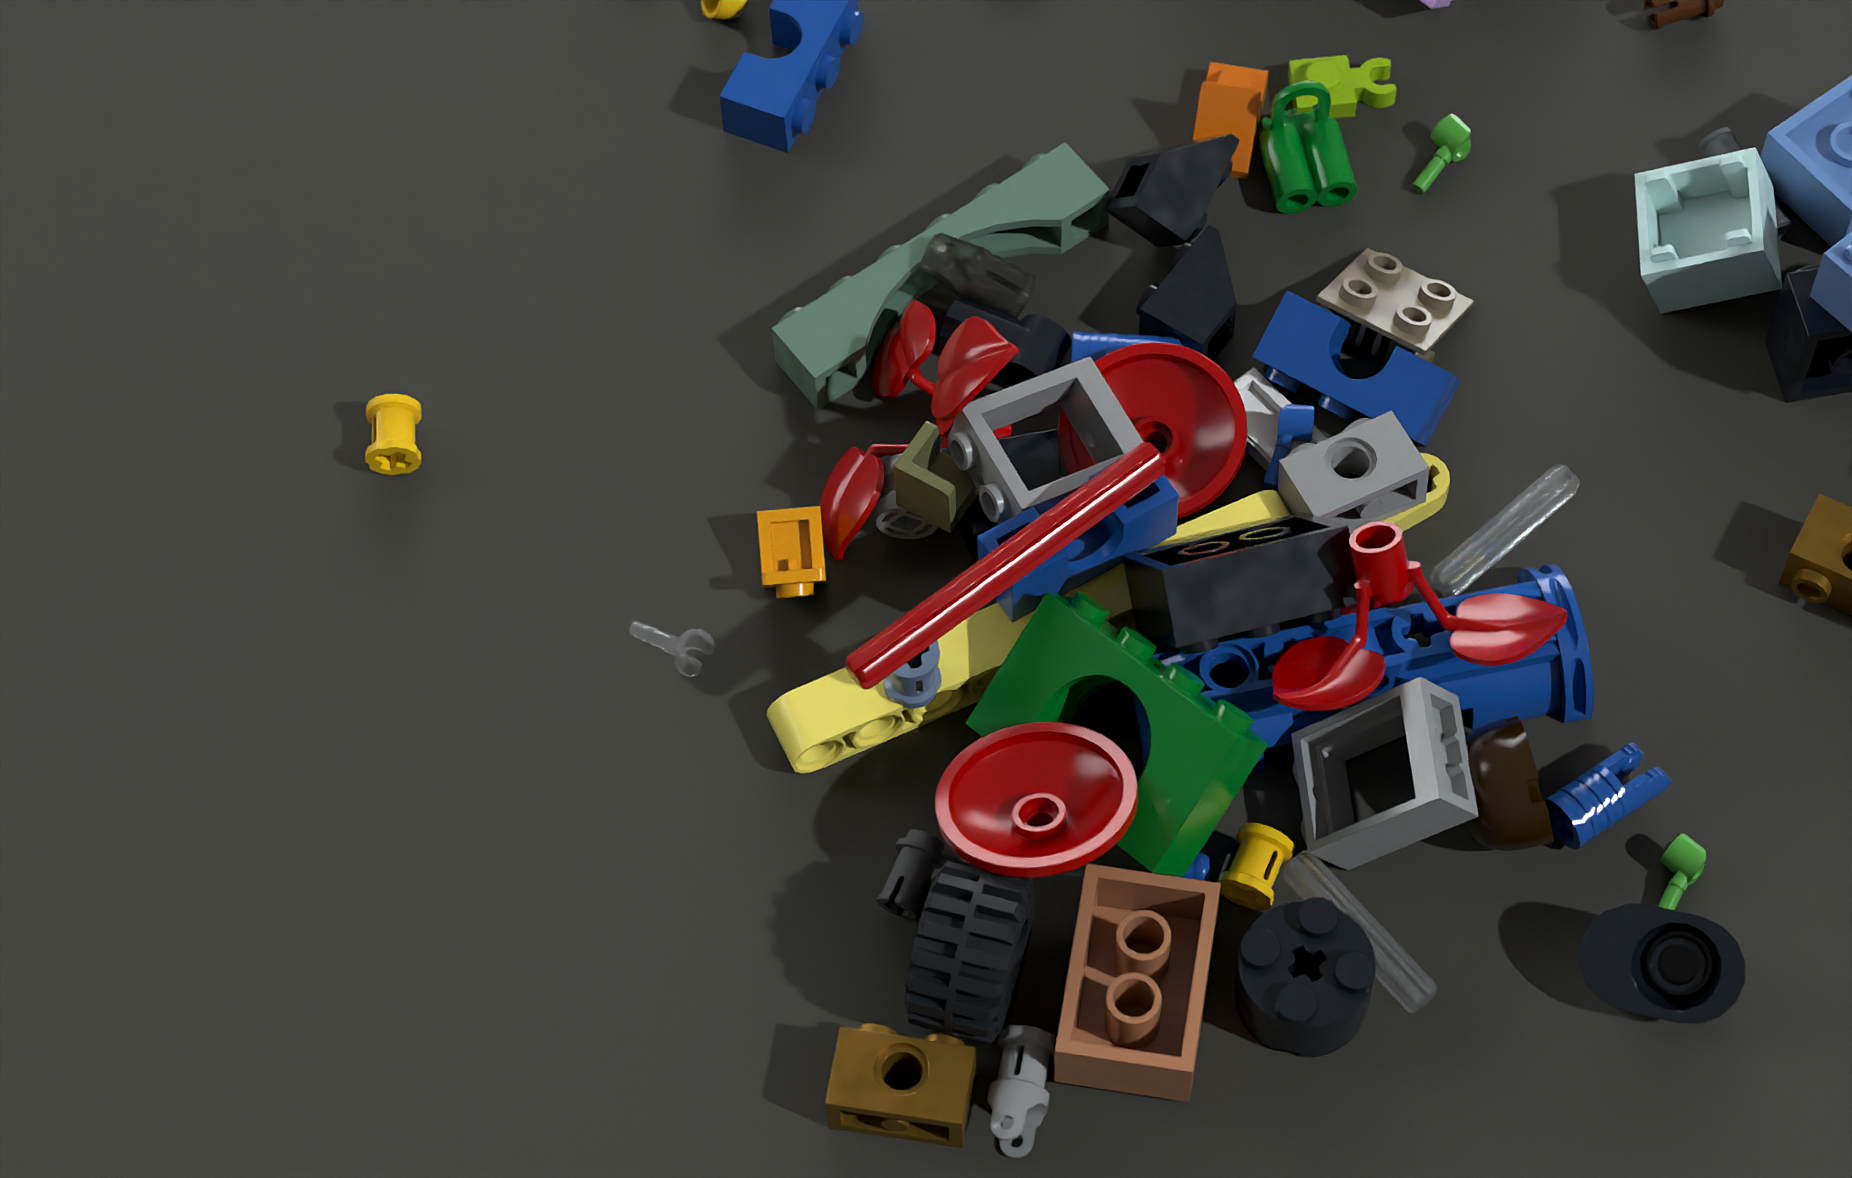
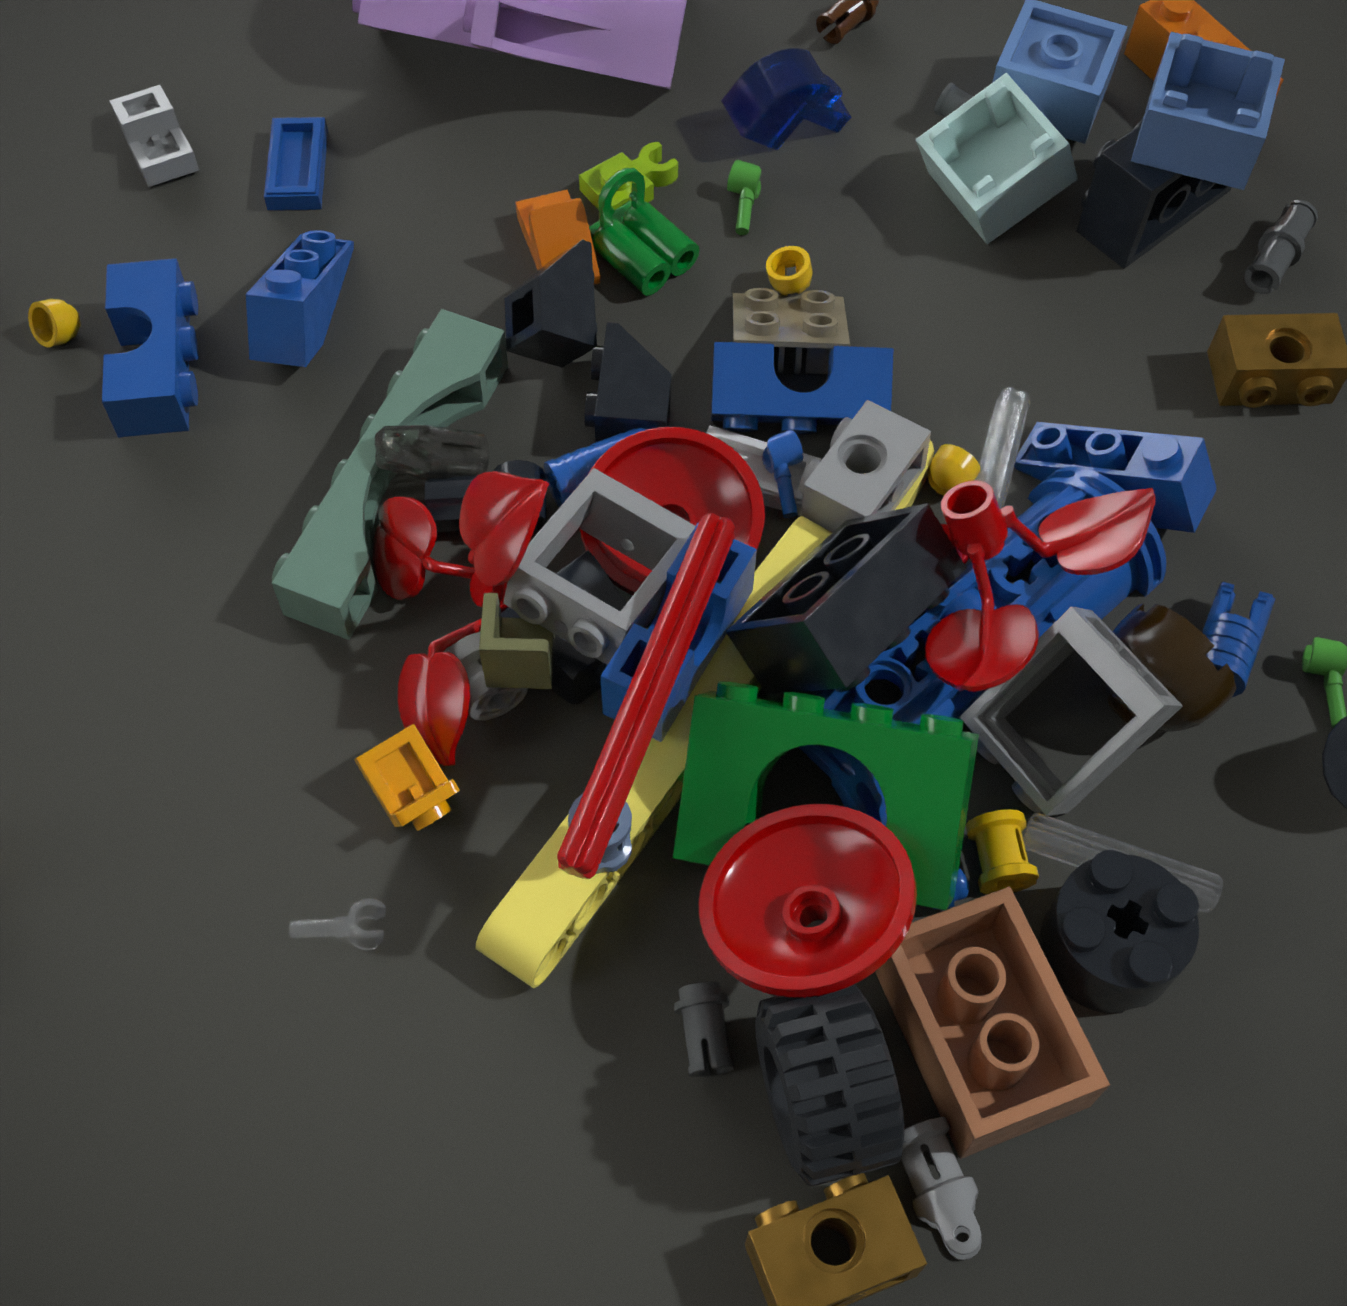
camera: 35 degrees left, 0 degrees up
none -> blue slope [246,230,354,367]
none -> clear blue brick [721,48,852,150]
none -> yellow hinge [766,246,813,296]
none -> yellow hinge [928,444,981,496]
none -> blue slope [1013,422,1217,533]

